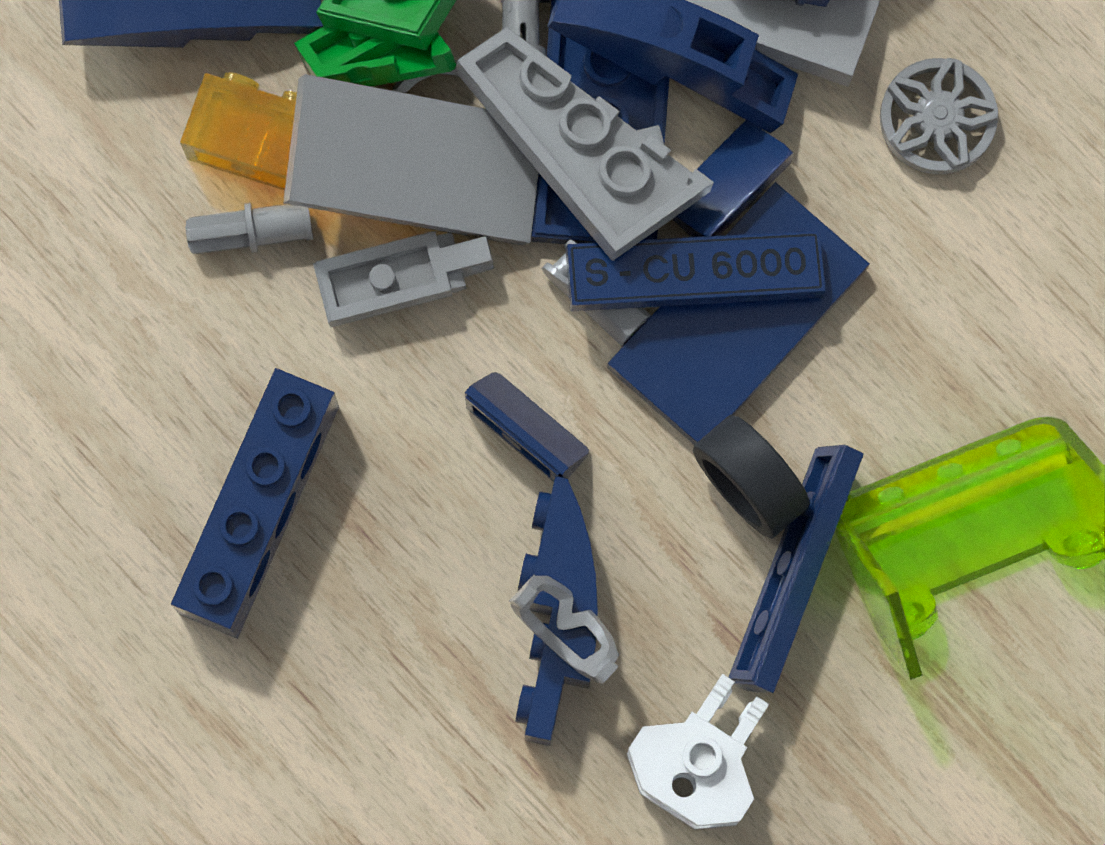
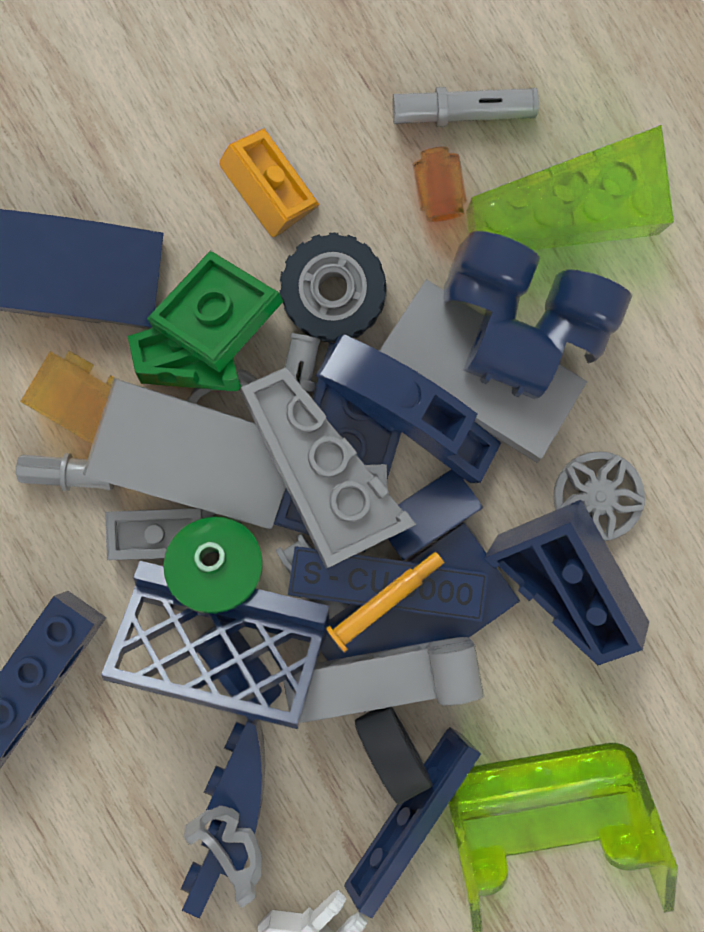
camera: 10 degrees right, 10 degrees up
none -> fence [101,561,329,729]
none -> green dish [163,517,263,613]
none -> light grey beam [283,637,484,723]
none -> light orange piece [326,552,444,652]
none -> dark blue wedge [484,500,650,666]

